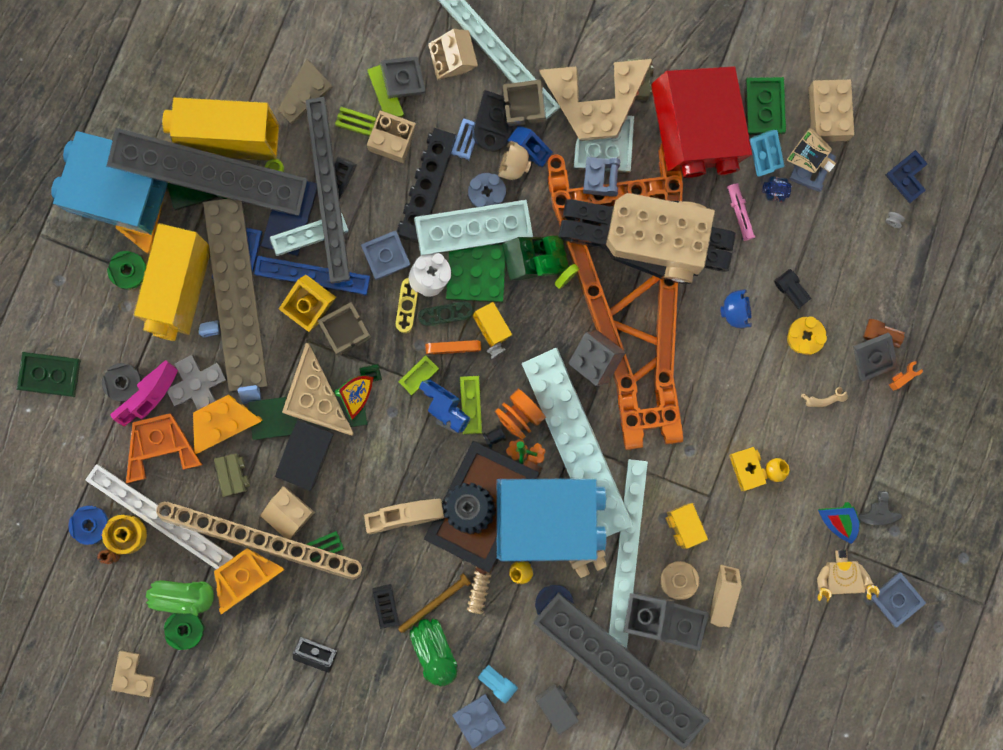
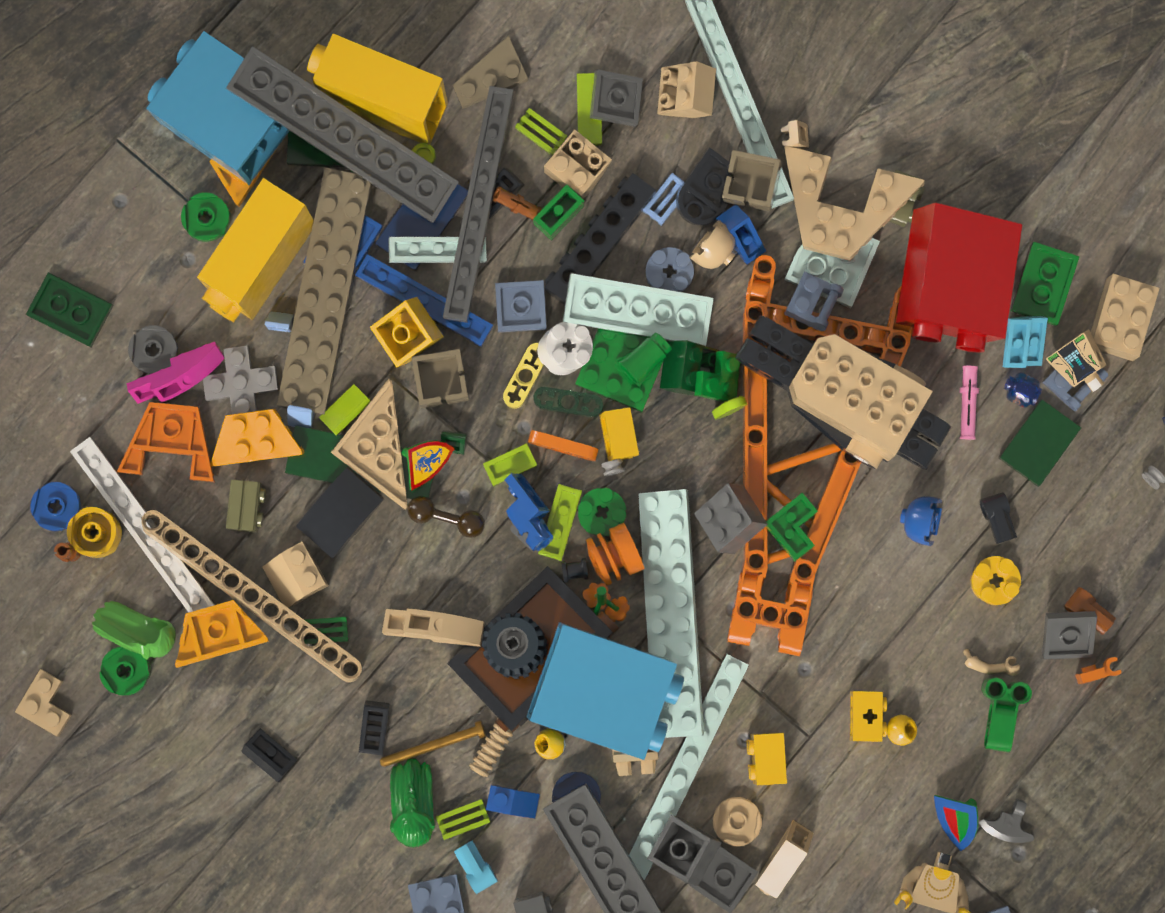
camera: 20 degrees right, 0 degrees up
none -> lime tile [319,384,371,435]
none -> dark brown piece [407,496,485,538]
none -> lime tile [436,799,490,840]
none -> blue slope [486,784,540,819]
none -> dark orange pin [493,187,542,221]
none -> green brick [533,184,584,241]
none -> green plate [578,488,626,537]
none -> green plant [617,332,672,386]
none -> green plate [765,493,818,562]
none -> tan tile [781,120,809,149]
none -> green piece [981,677,1032,753]
none -> dark green tile [998,400,1081,487]

